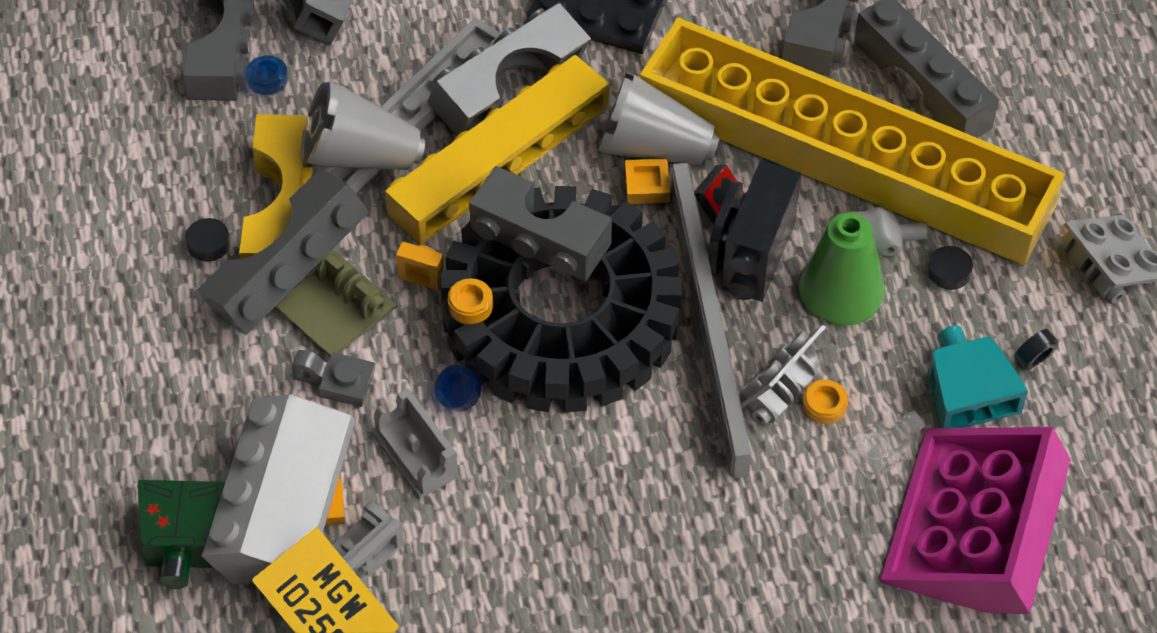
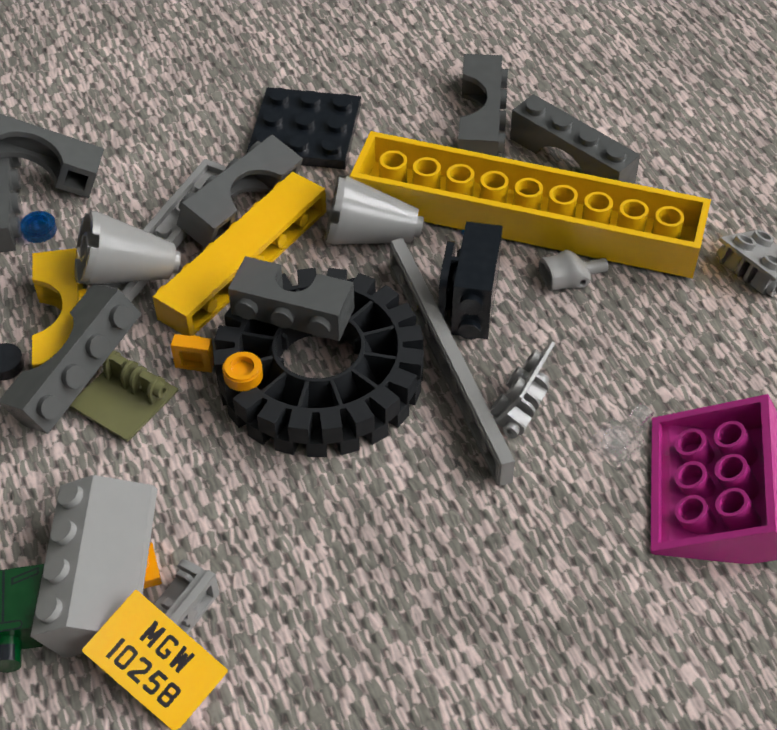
camera: 10 degrees left, 5 degrees down
dark grey plate [293,350,375,407] -> none
light grey hinge [372,388,458,499] -> none
clear blue tile [435,364,482,412] -> none
light orange plate [624,159,670,204] -> none
black tile [694,165,744,223] -> none
bright green cone [798,213,885,326] -> none
light orange tile [802,379,848,424] -> none
black tile [928,246,973,290] -> none
teal torso [928,325,1028,428] -> none
black tile [1014,328,1059,370] -> none

